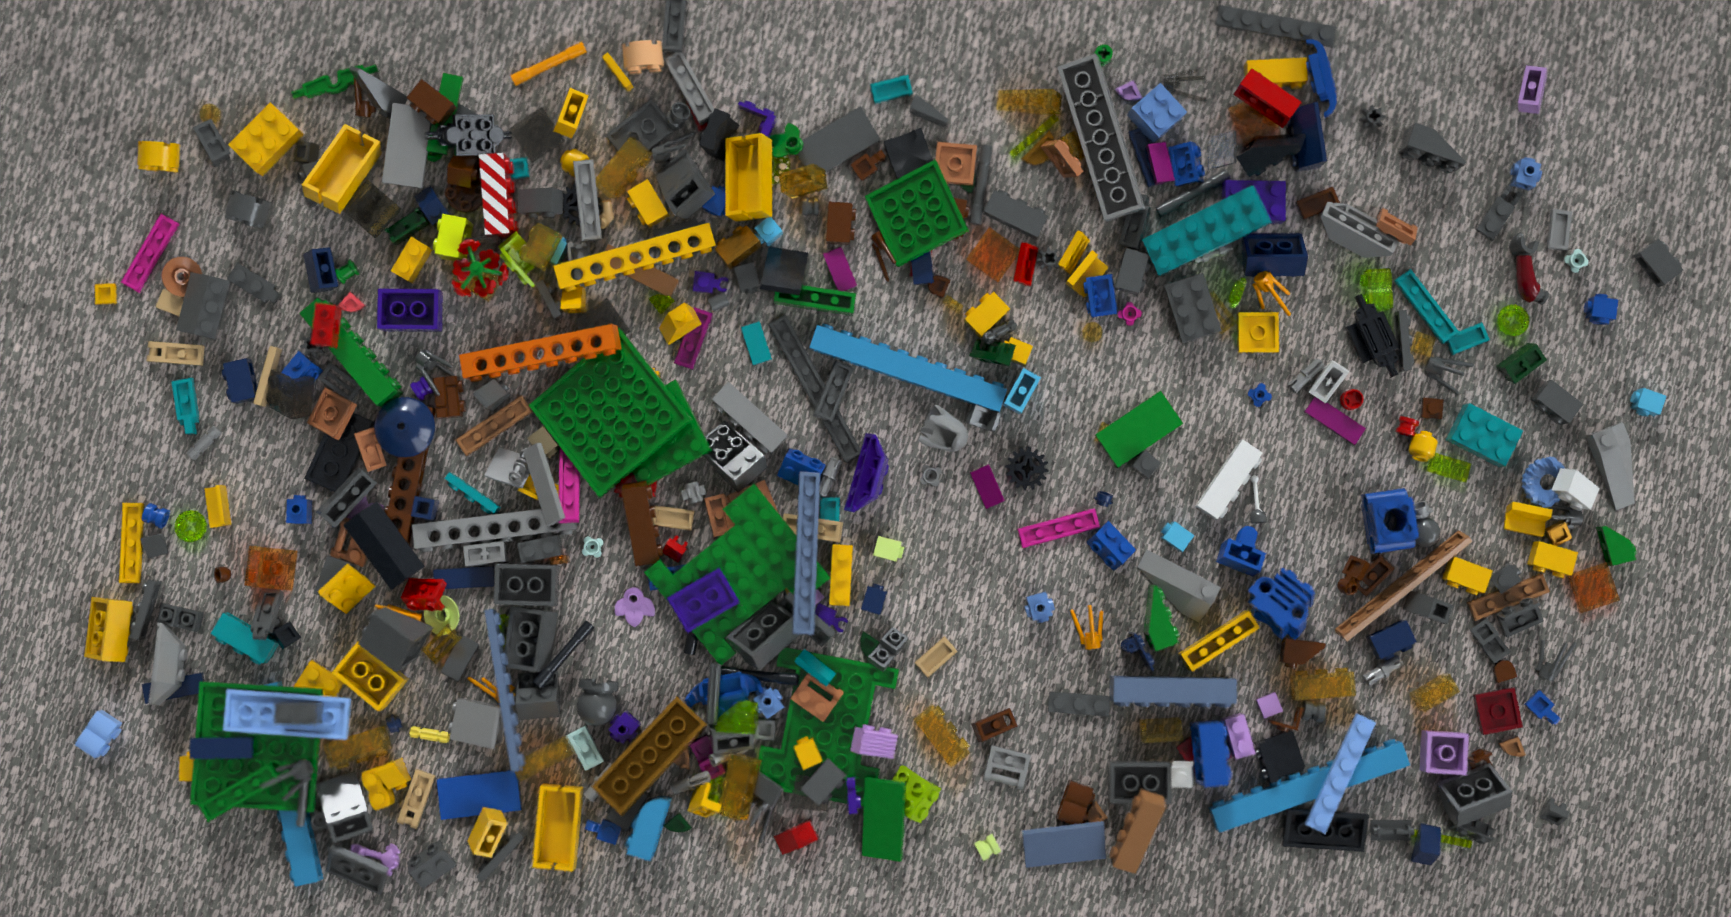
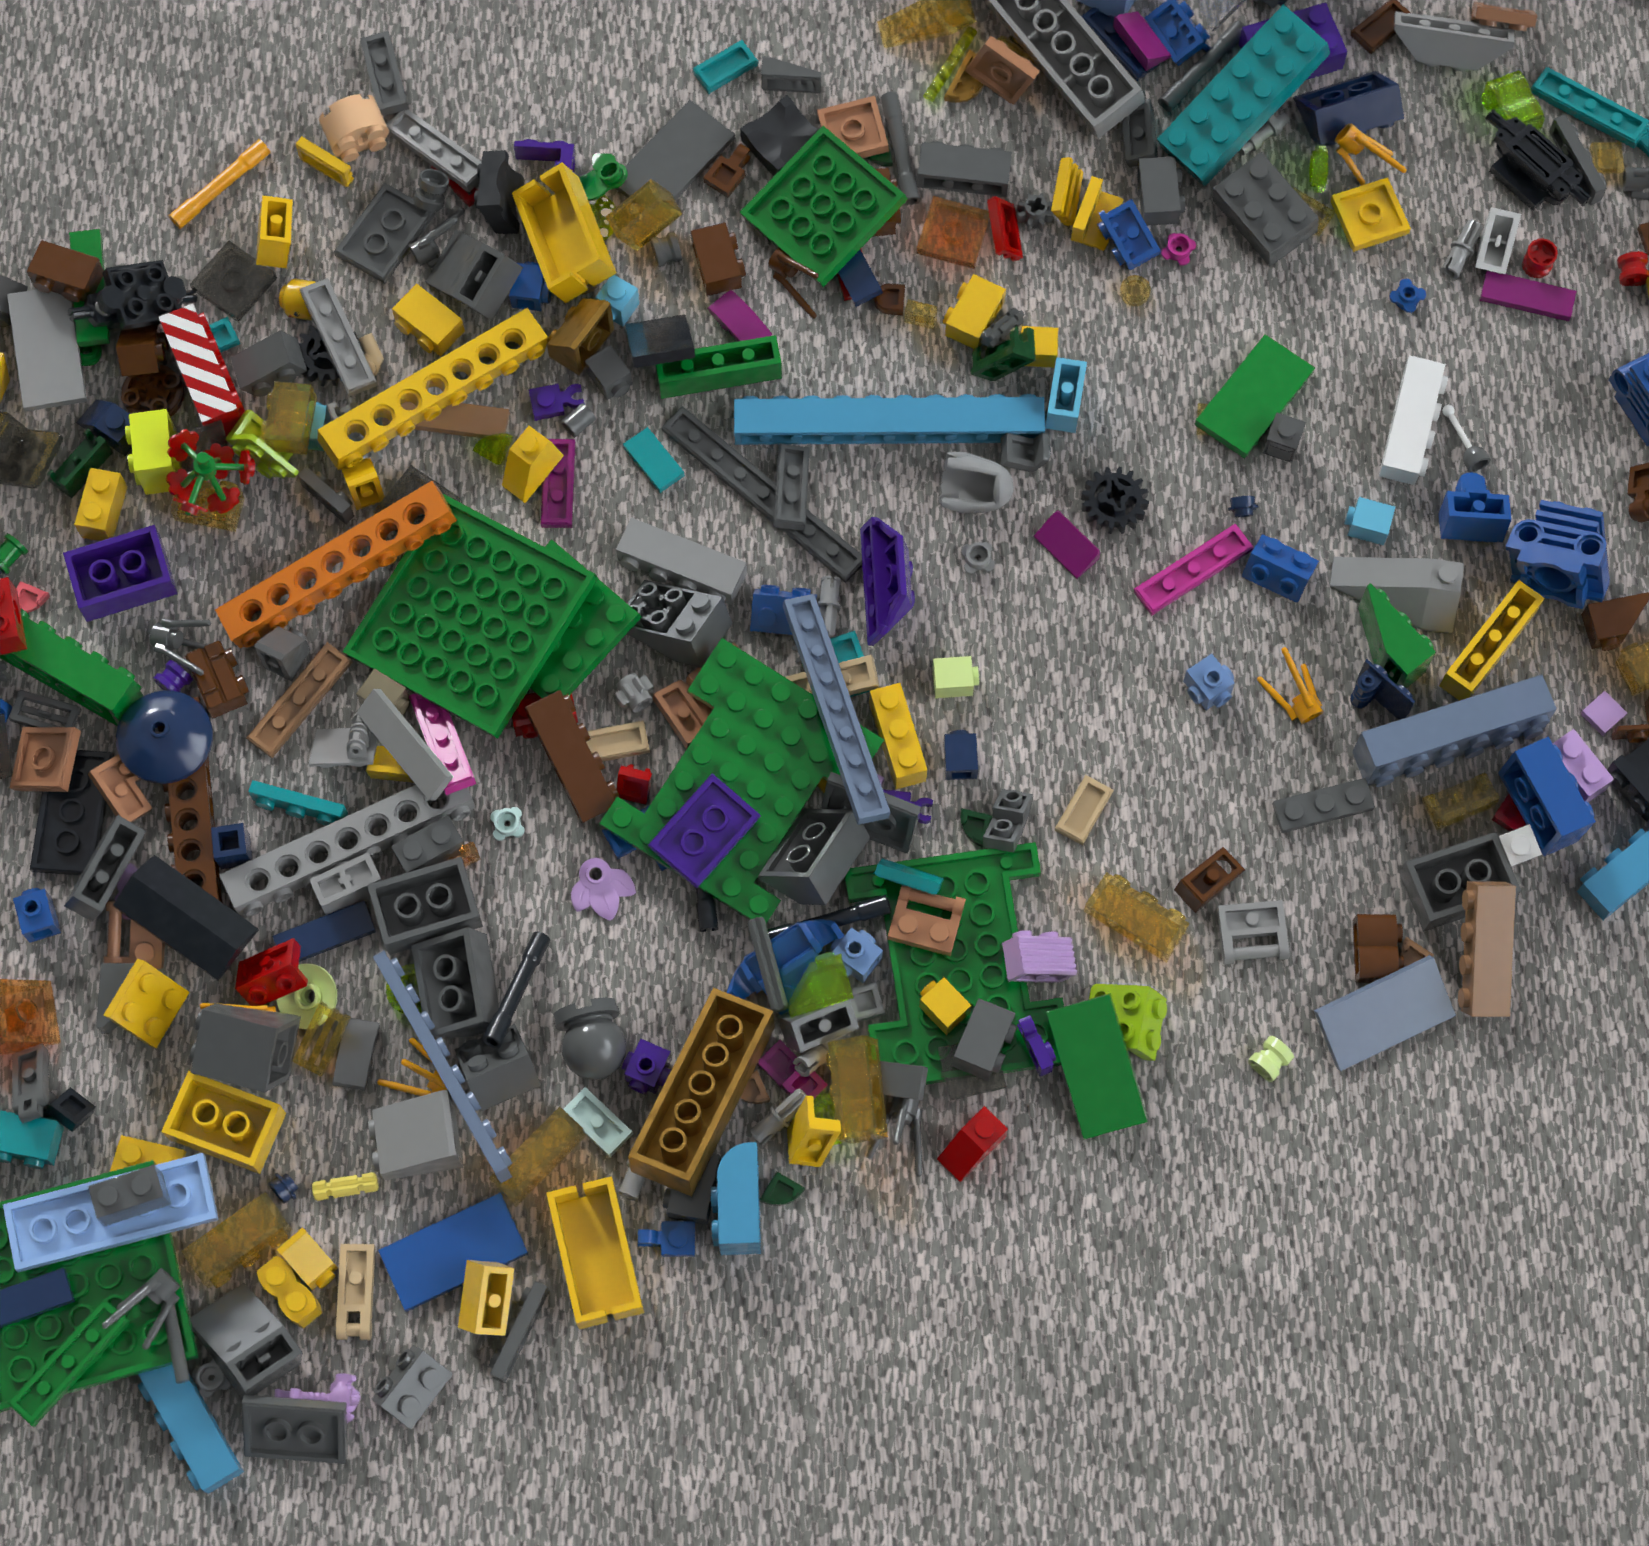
camera: 20 degrees left, 15 degrees down
clear yellow brick [595,137,652,199] -> none

